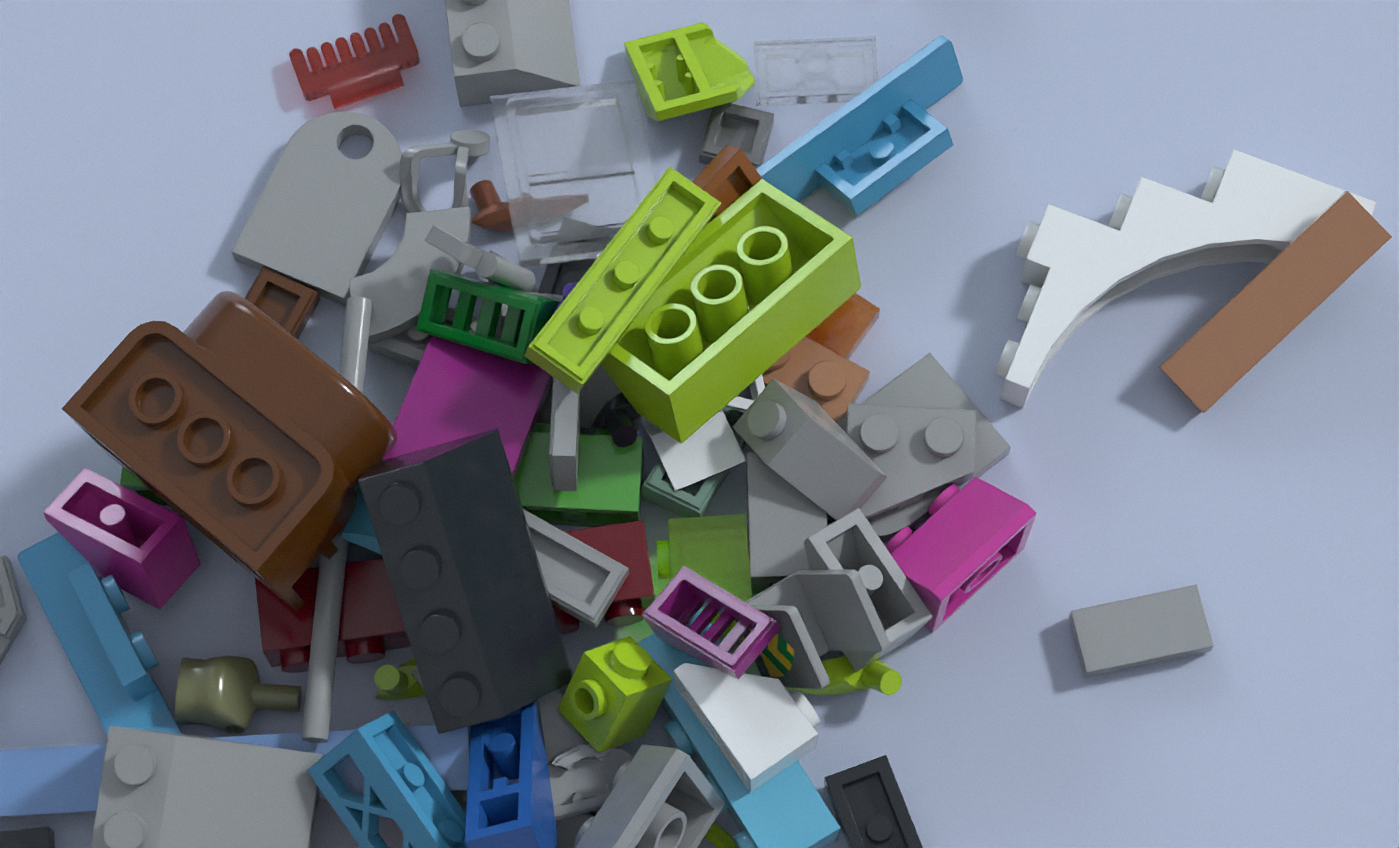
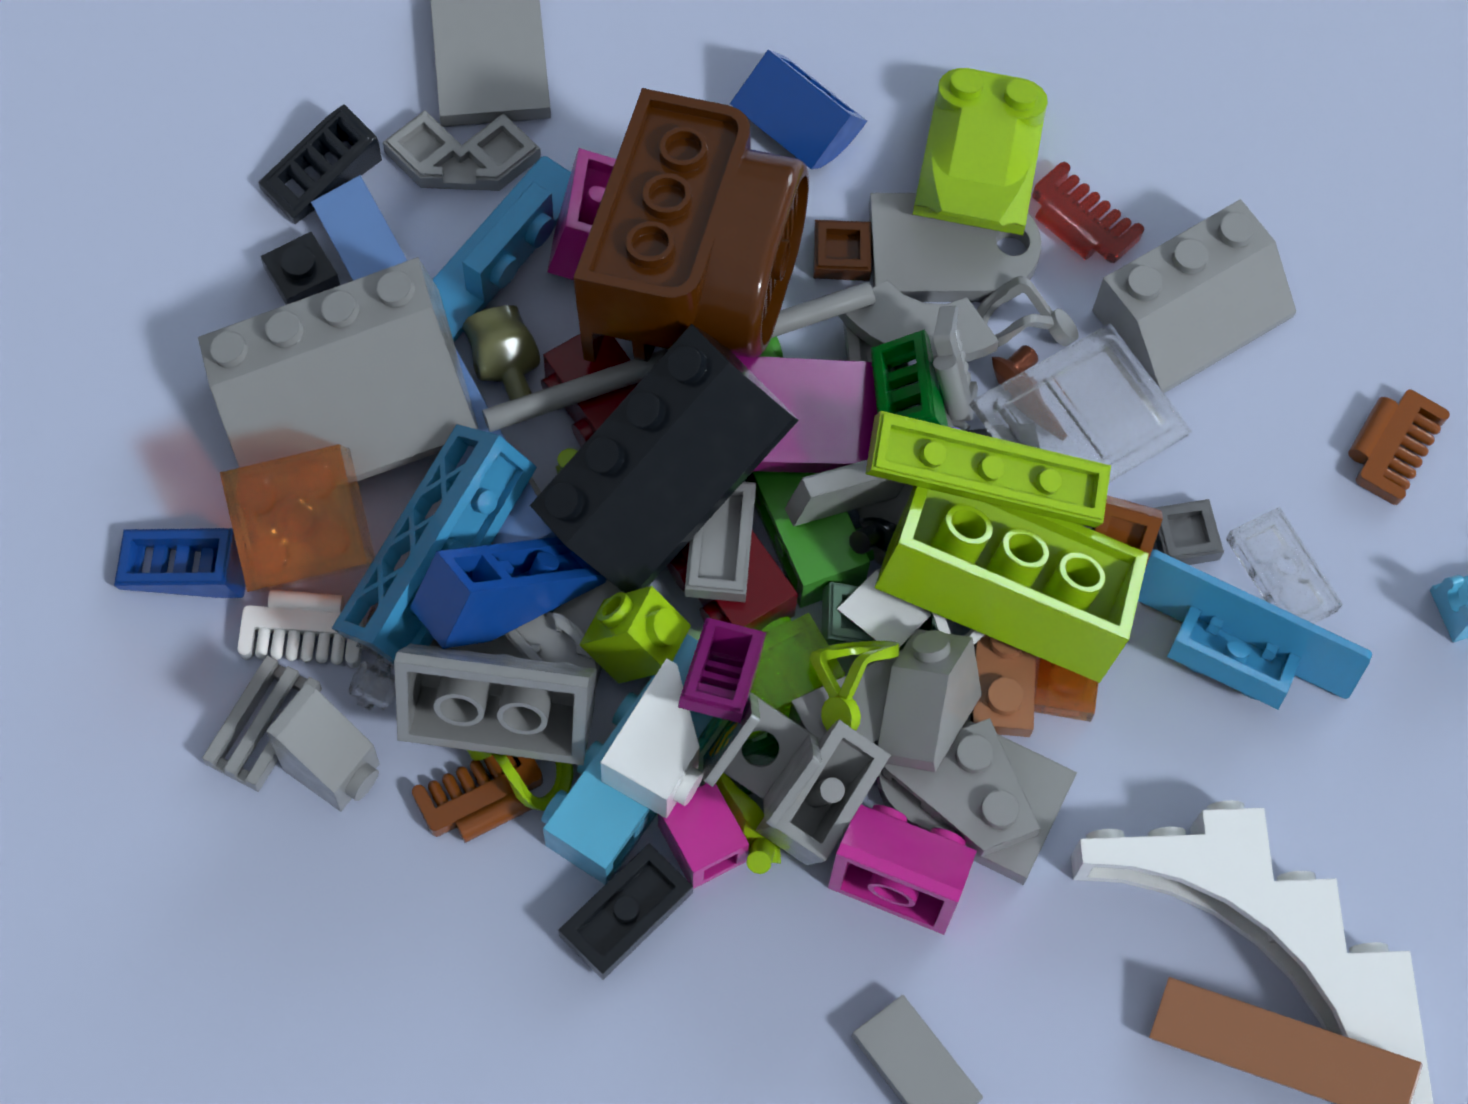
camera: 60 degrees right, 5 degrees down
lime slope [624,22,755,122] -> none
none -> dark pink brick [658,783,749,889]
none -> blue brick [730,49,867,170]
none -> lime piece [810,641,899,731]
none -> lime slope [912,68,1048,236]

